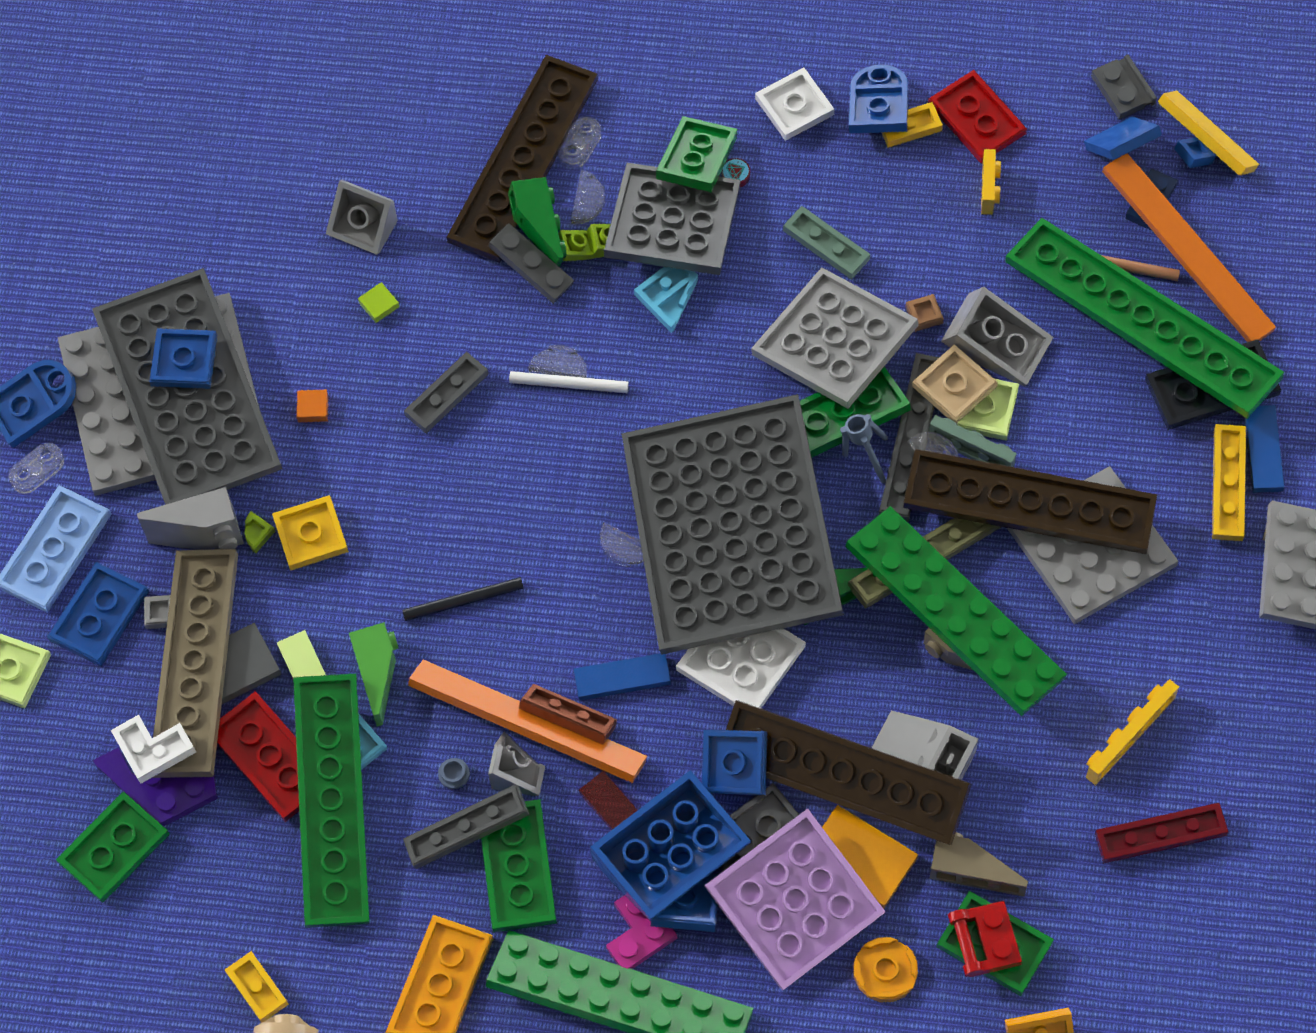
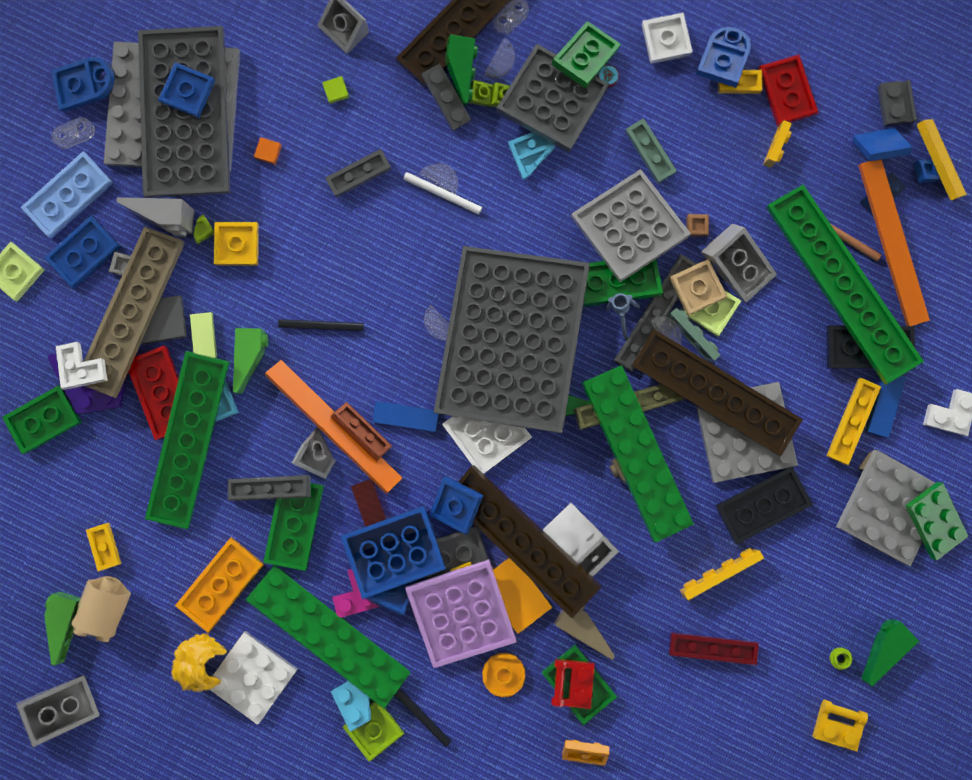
camera: 15 degrees right, 20 degrees up
sand blue plate [438,758,470,789] -> none
none -> black plate [715,466,813,544]

